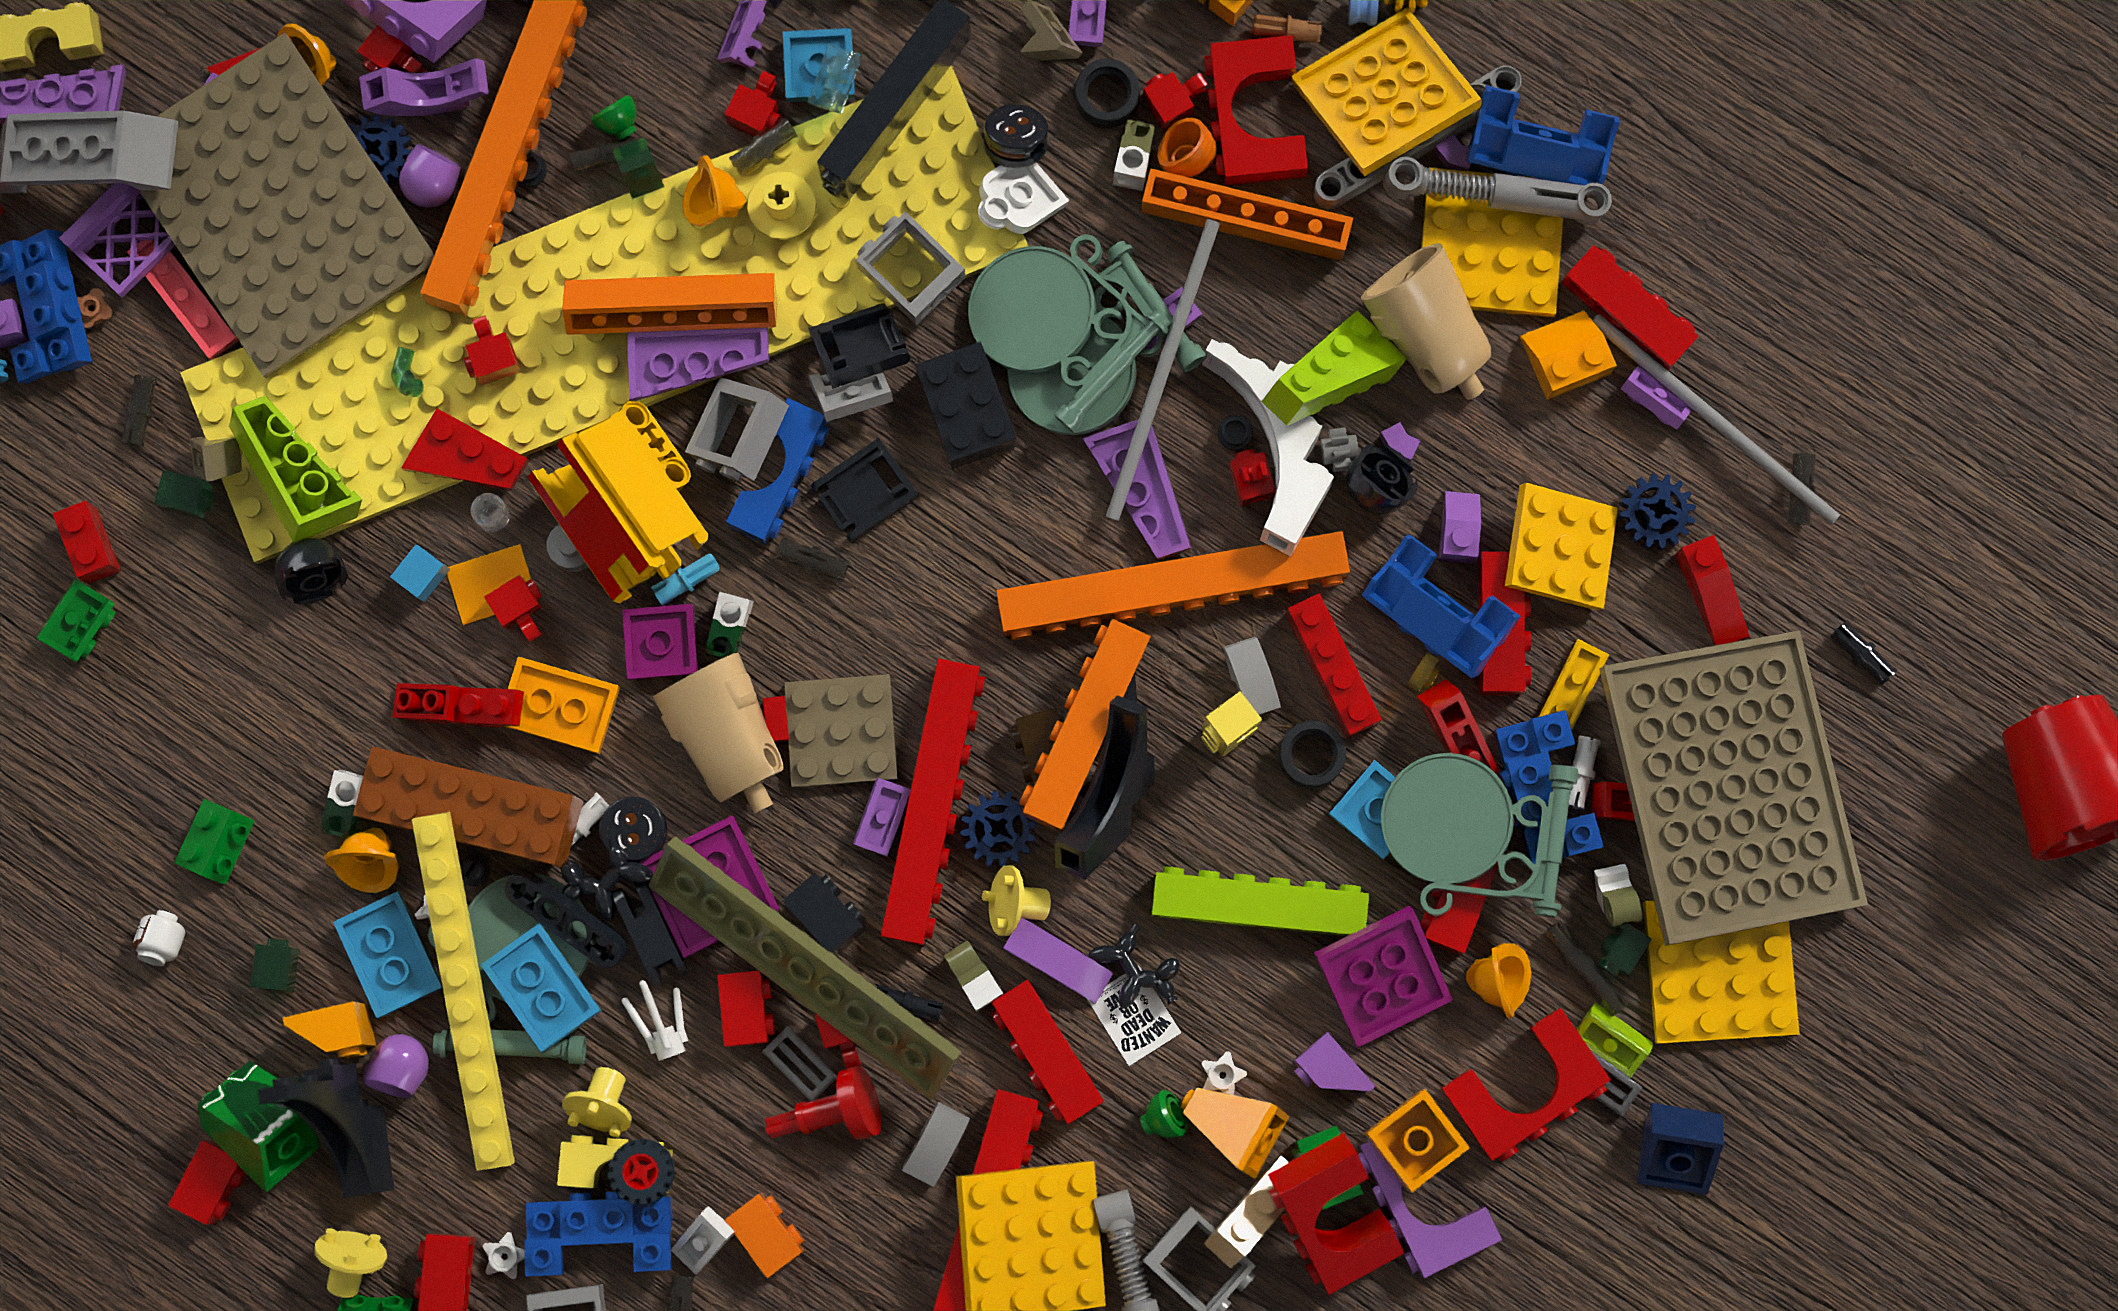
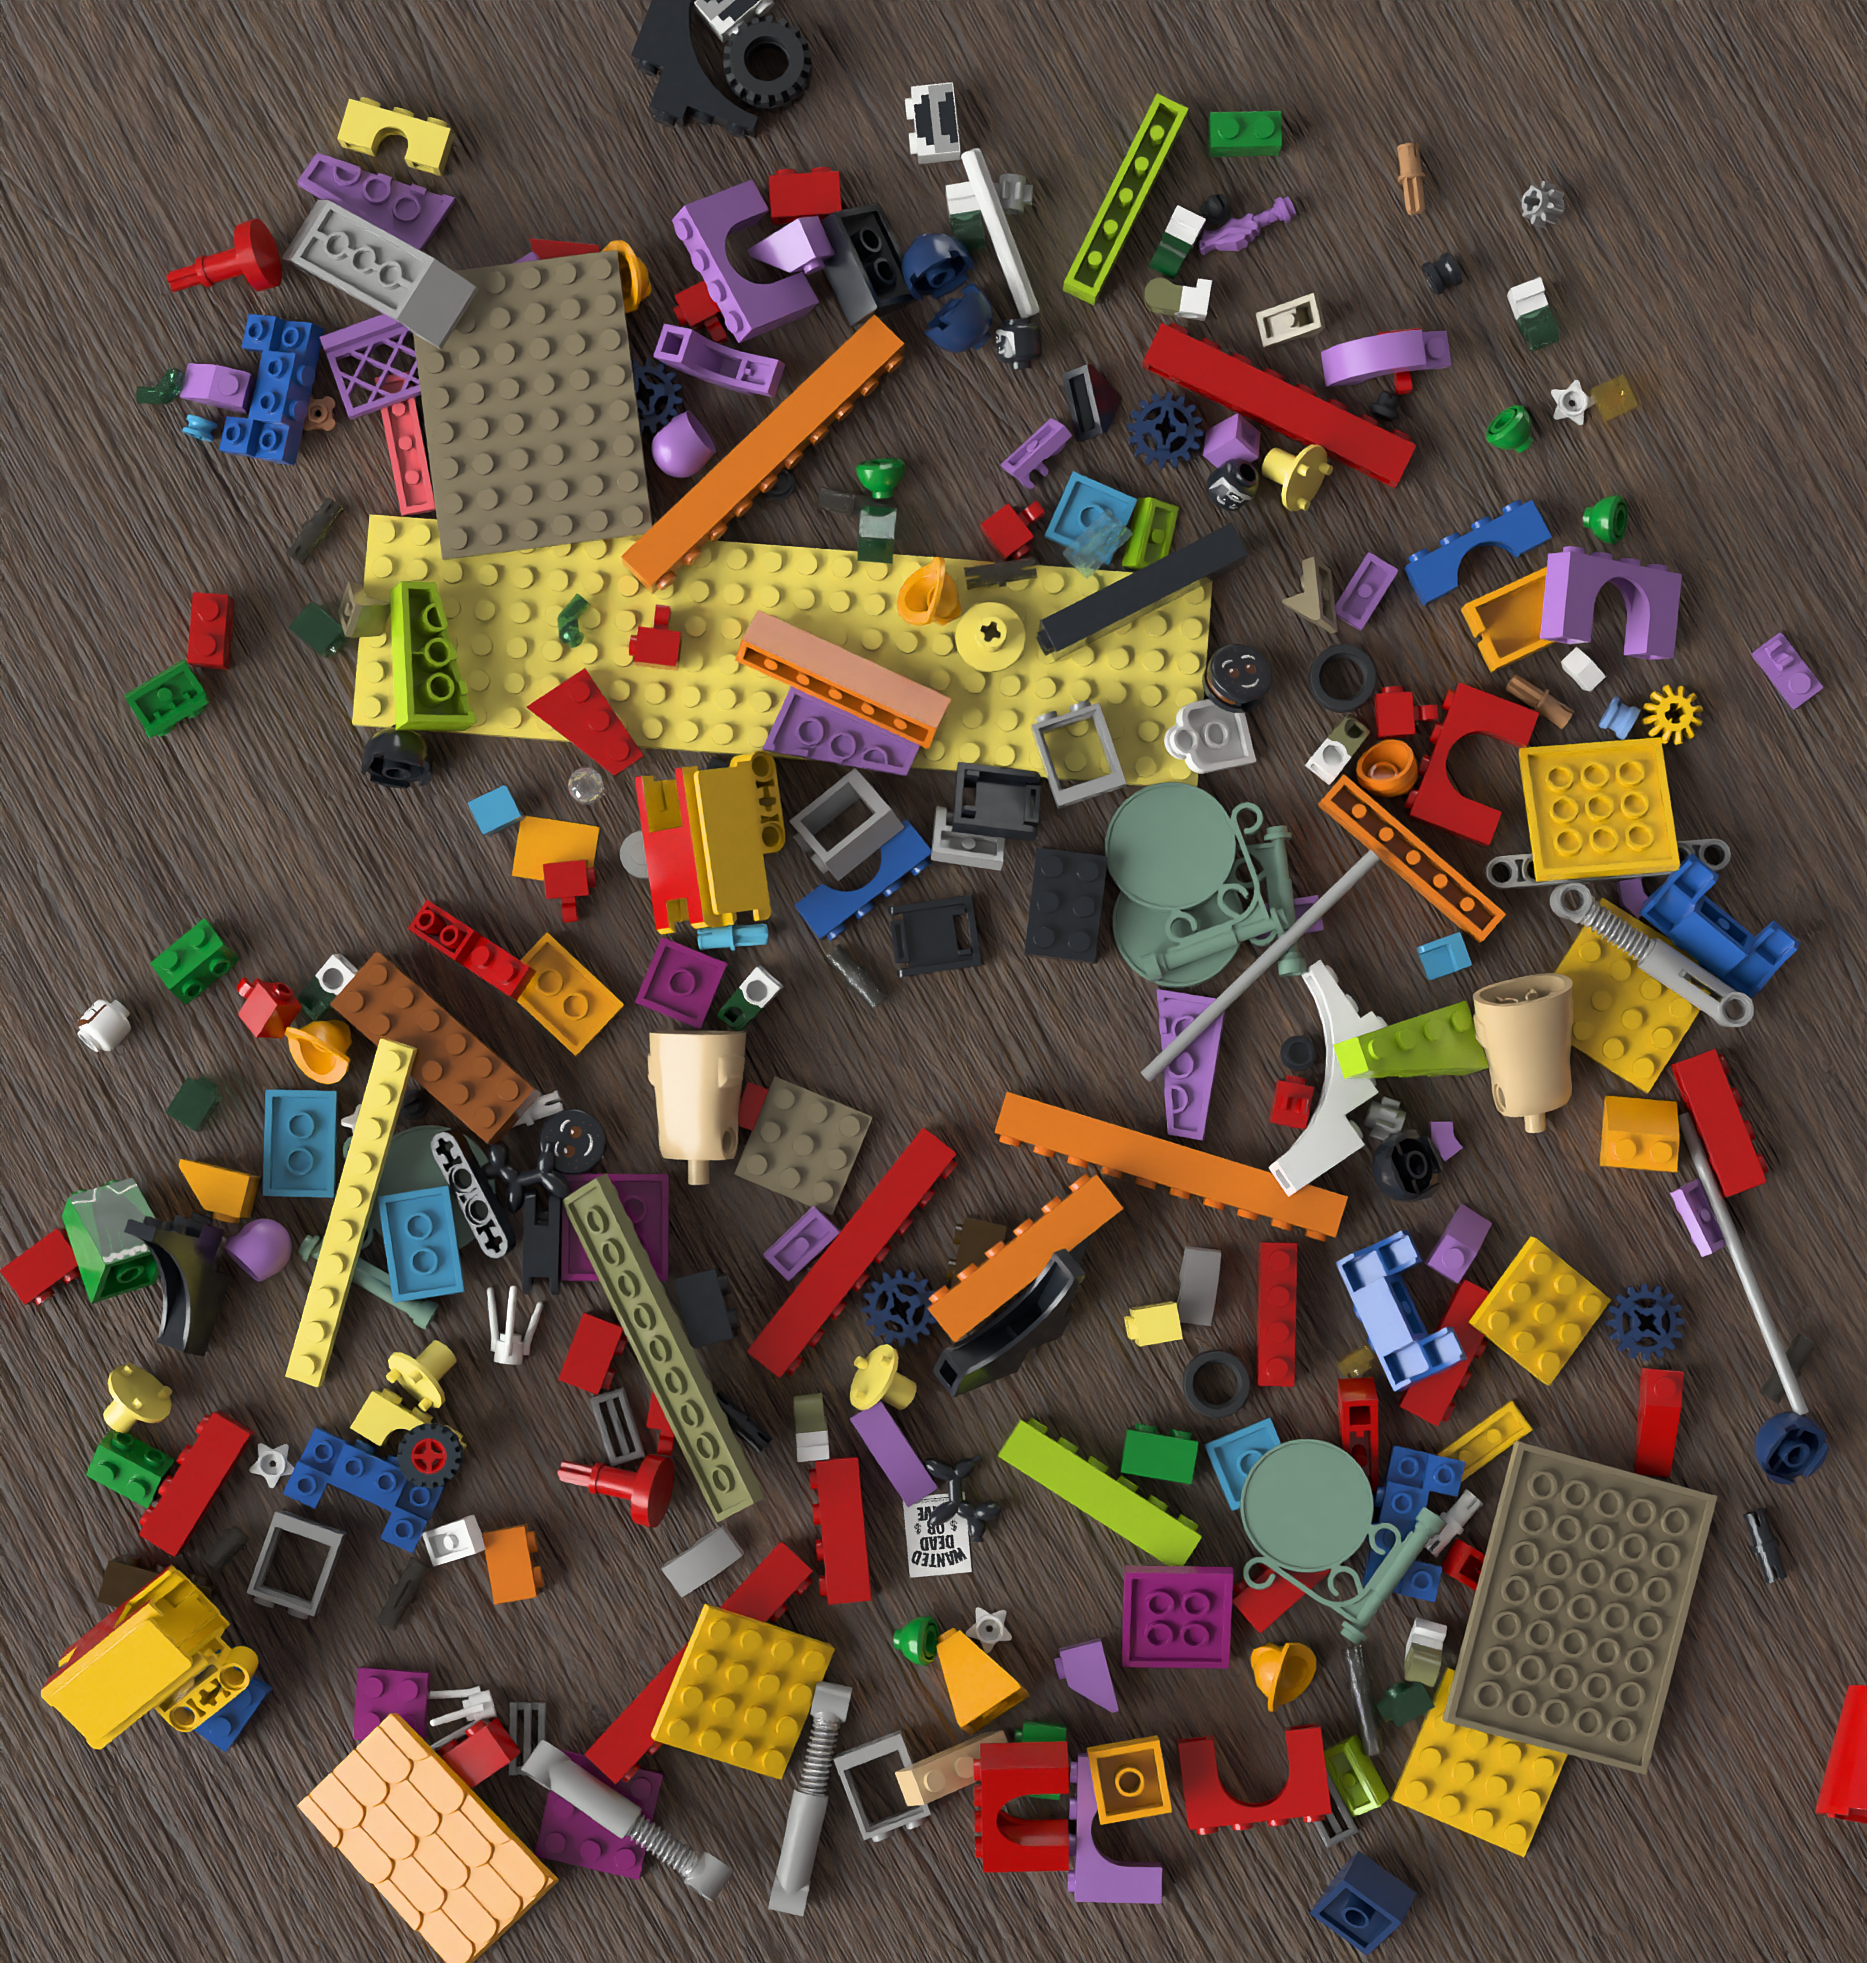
camera: 30 degrees right, 5 degrees up
none -> red brick [236,977,302,1039]
none -> green brick [1120,1423,1199,1485]
none -> lime slope [1122,497,1179,570]
none -> dark azure panel [1416,932,1472,980]
none -> dark blue cylinder [1754,1411,1829,1485]

